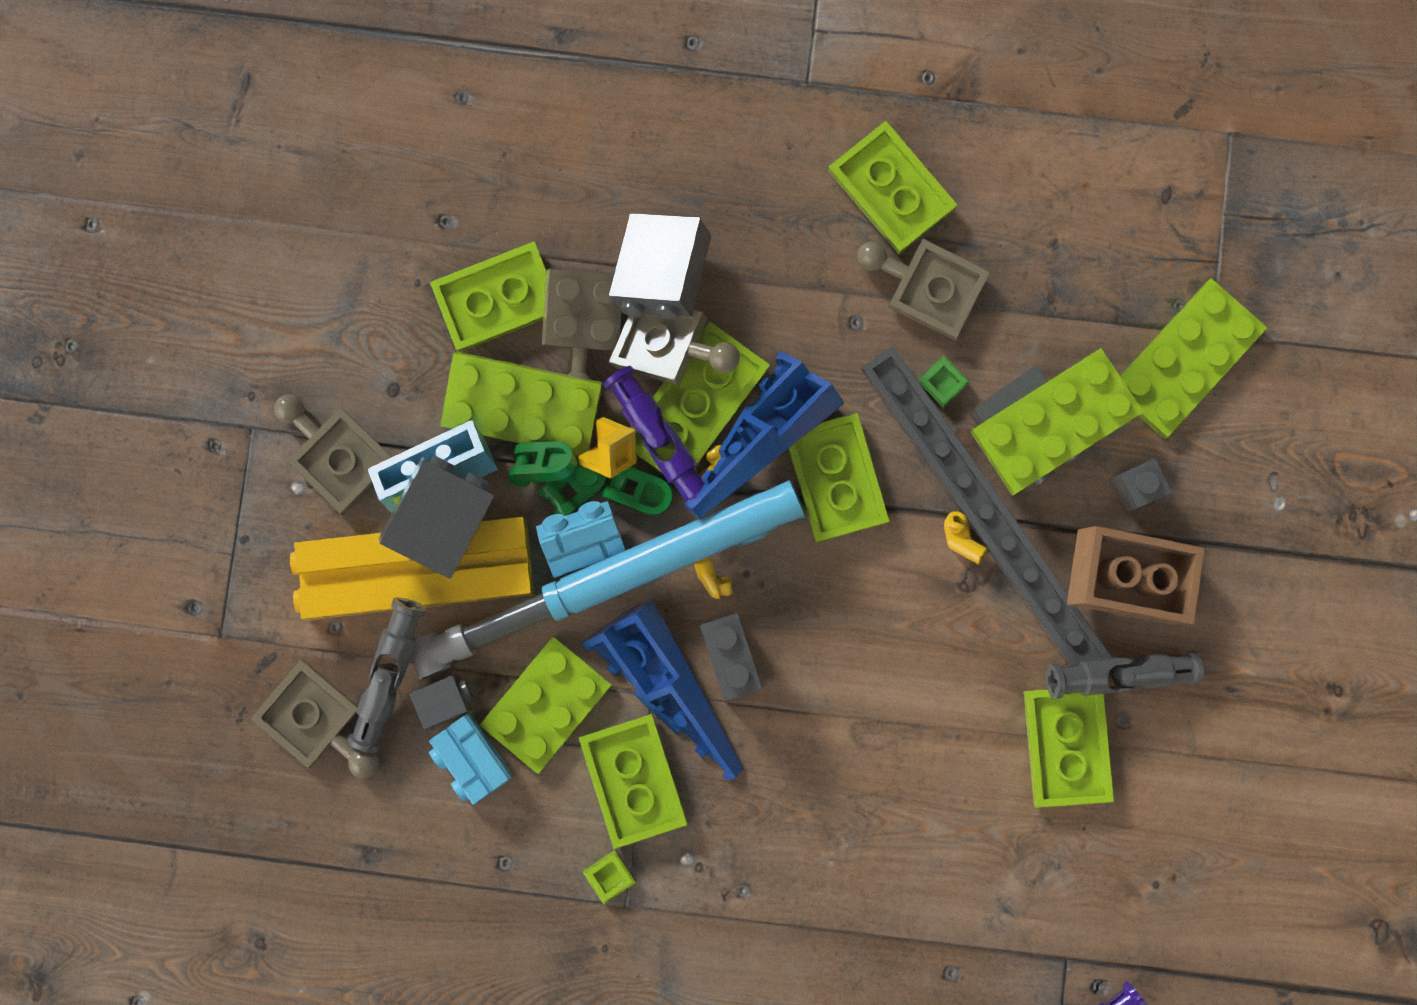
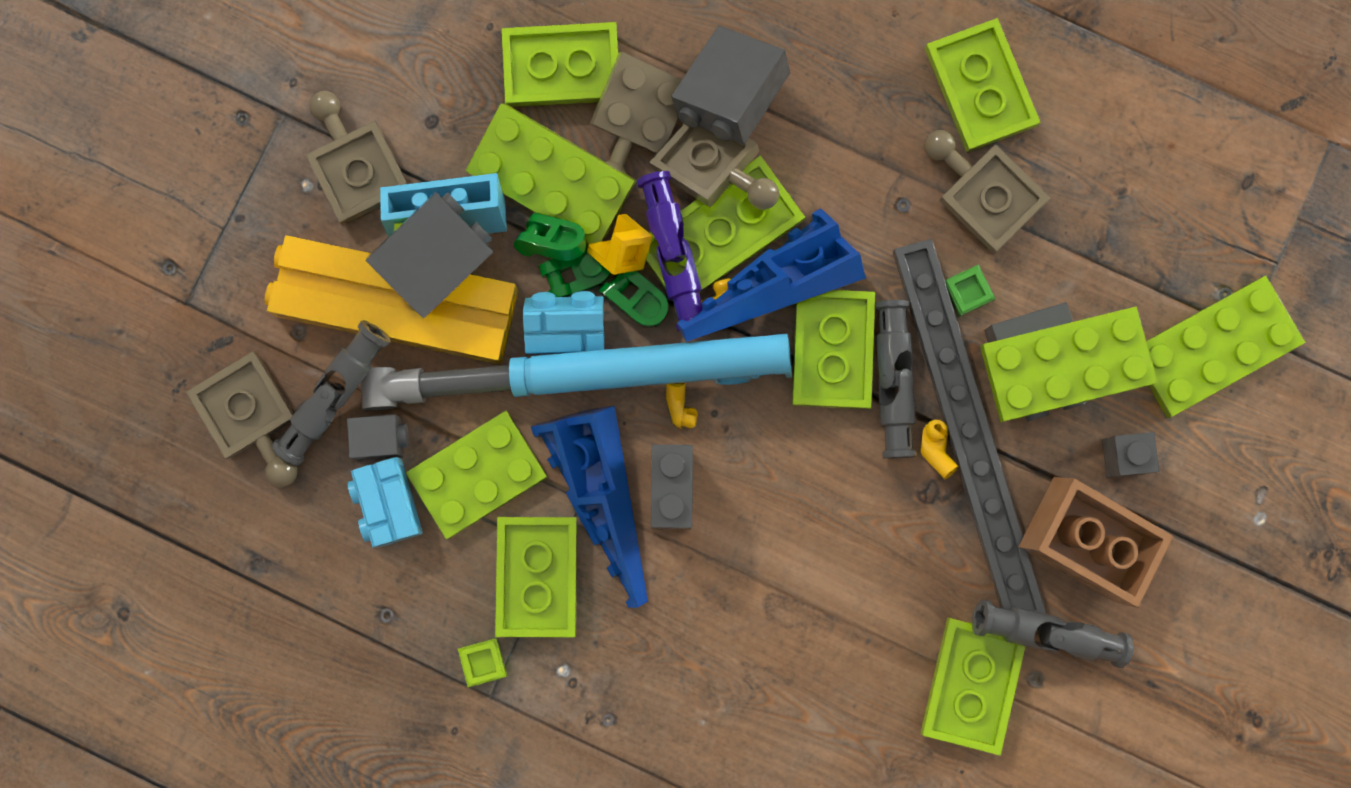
camera: 10 degrees right, 0 degrees up
none -> dark grey piece [875,300,917,459]

